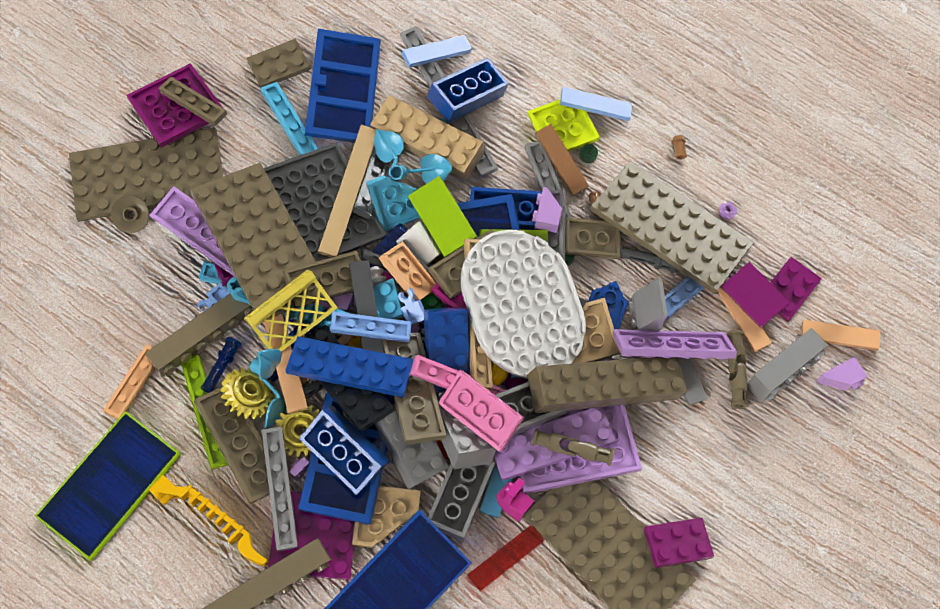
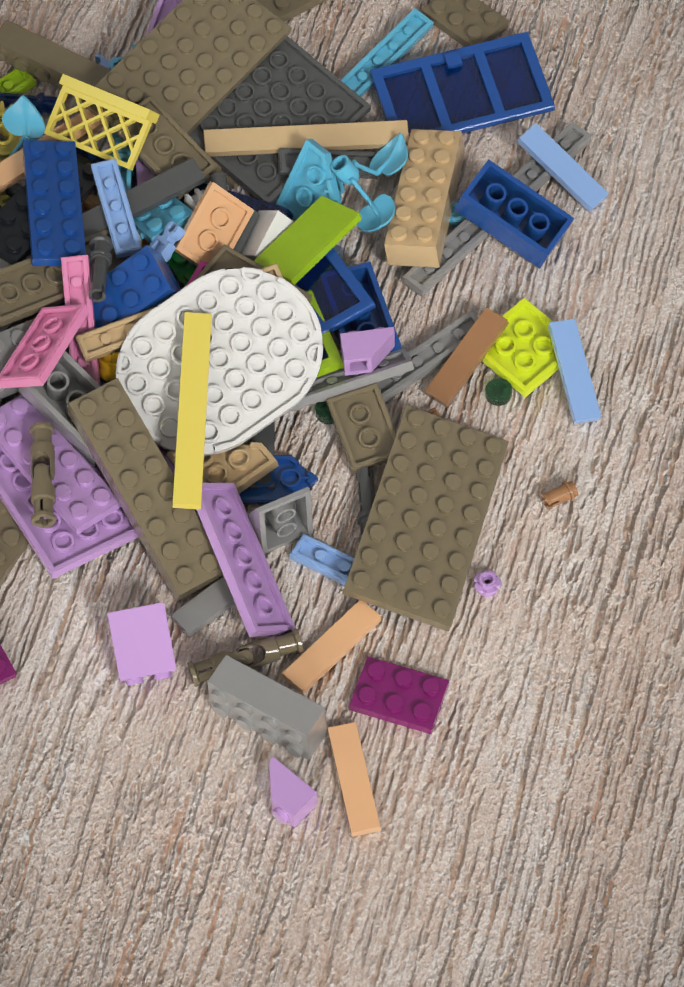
camera: 75 degrees right, 10 degrees down
magenta tile [721,261,790,329] -> none
none -> dark grey pin [88,234,113,303]
none -> lavender slope [107,602,177,686]
none -> light yellow tile [172,312,212,510]

